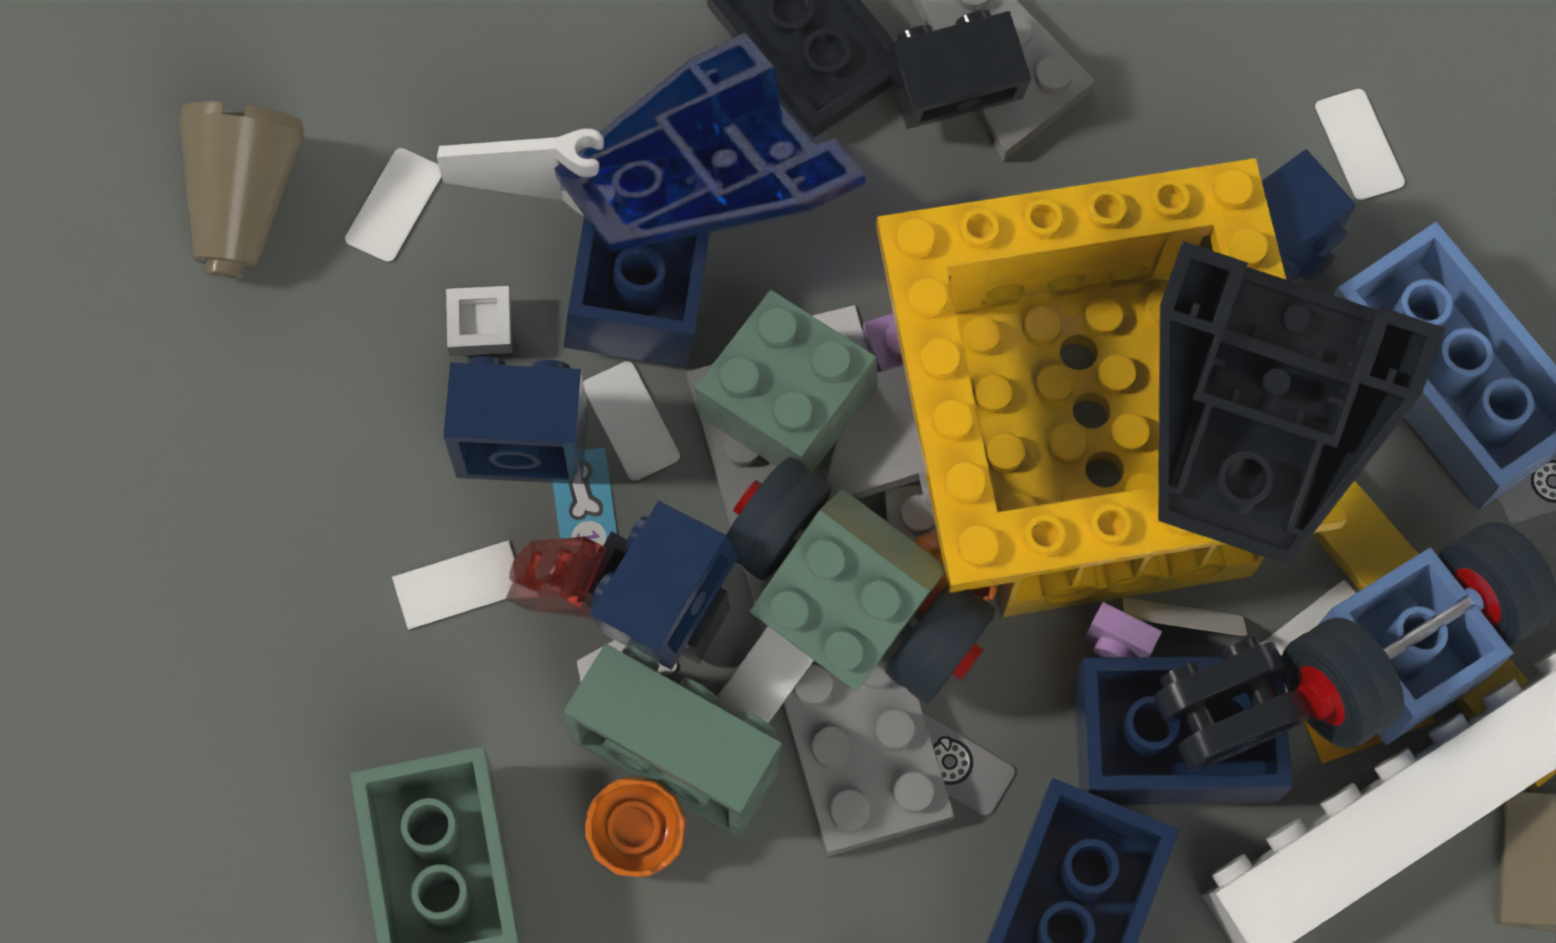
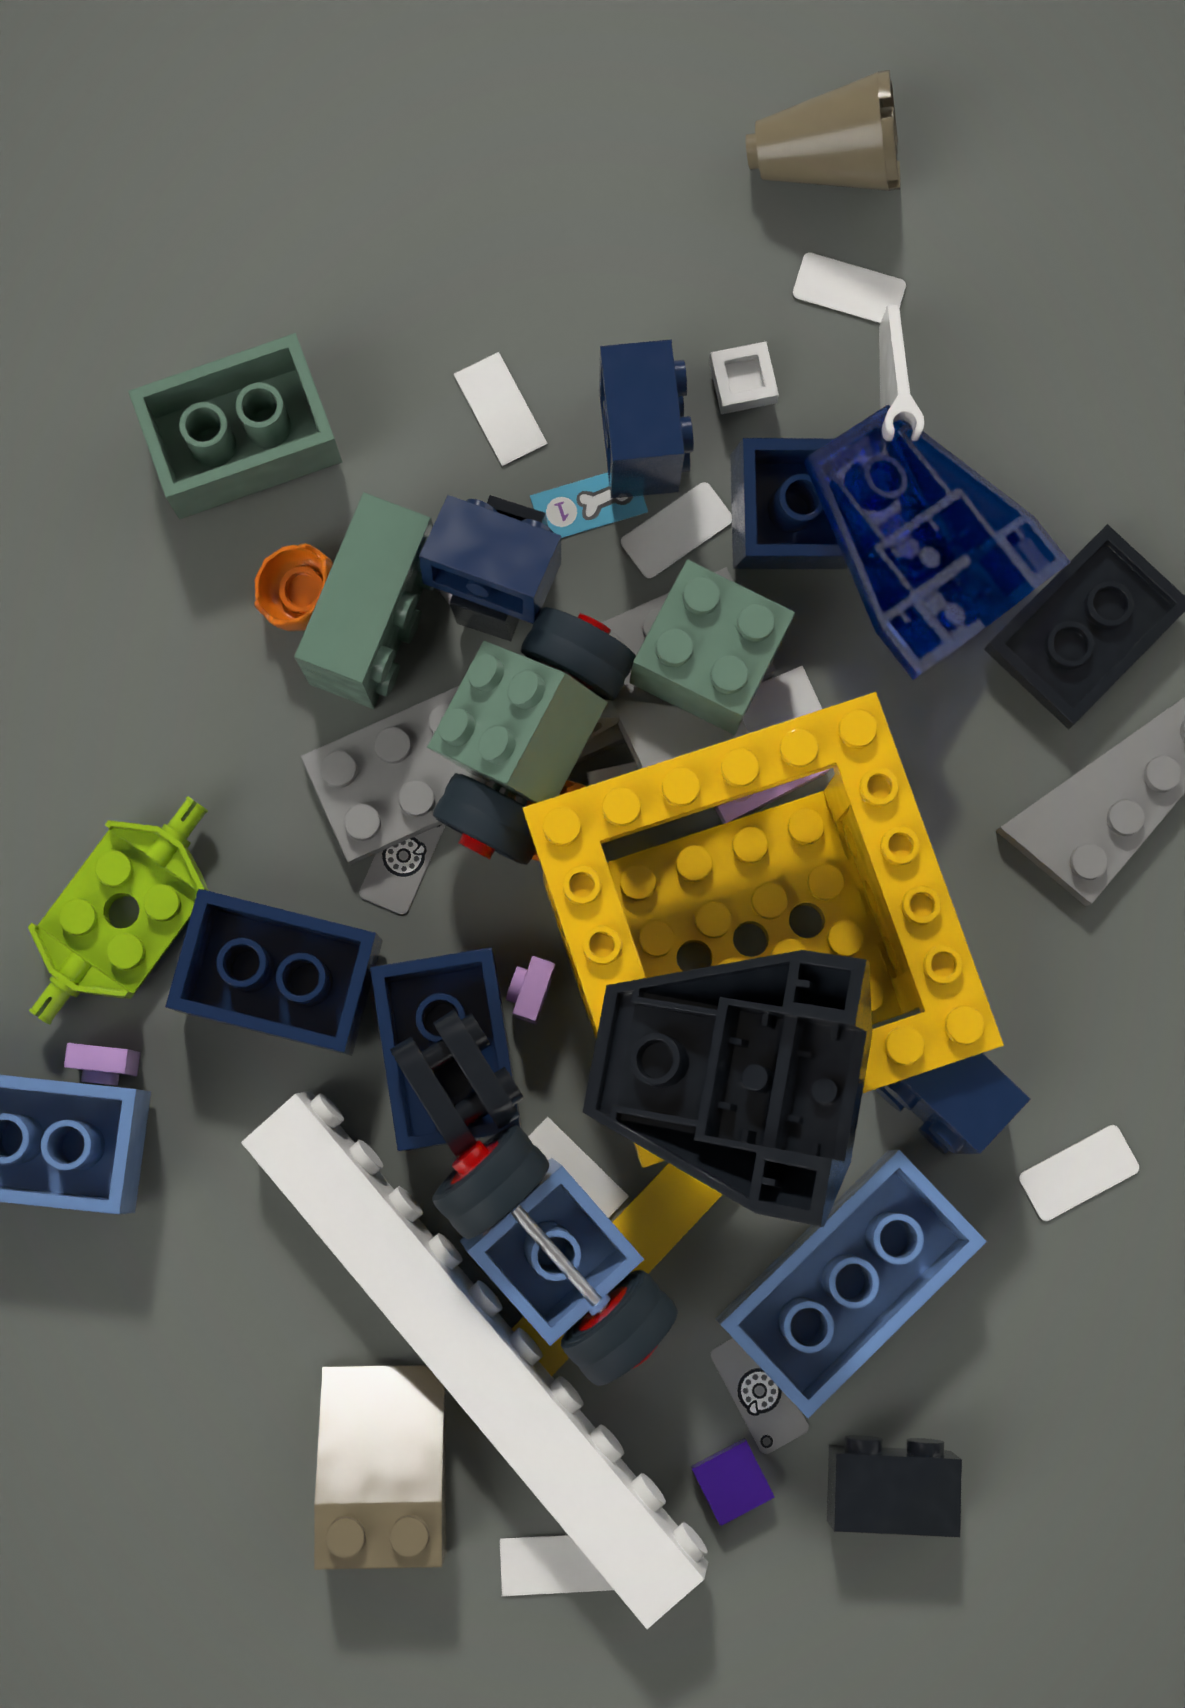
camera: 80 degrees right, 10 degrees up
clear red plate [506,536,606,610] -> none
white sticker [715,626,814,723] -> none
black brick [886,10,1031,129] -> none
white sticker [1122,598,1247,636] -> none

